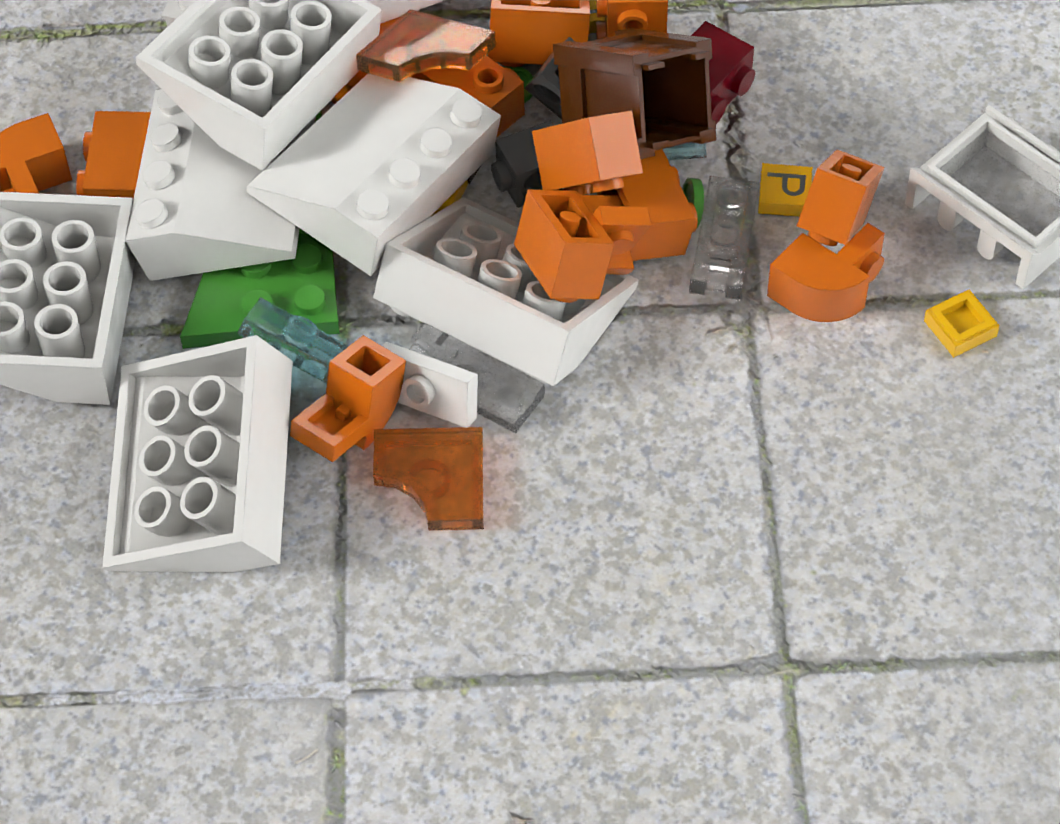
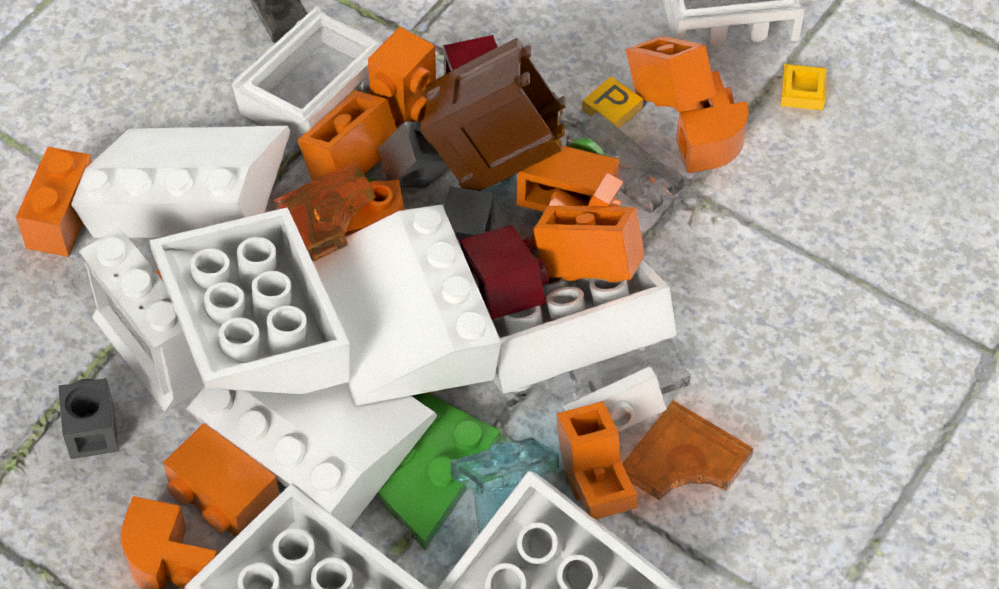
camera: 55 degrees left, 0 degrees up
orange brick [532,110,643,195] -> none
none -> dark grey brick [58,378,119,459]
none -> dark red brick [460,225,549,319]

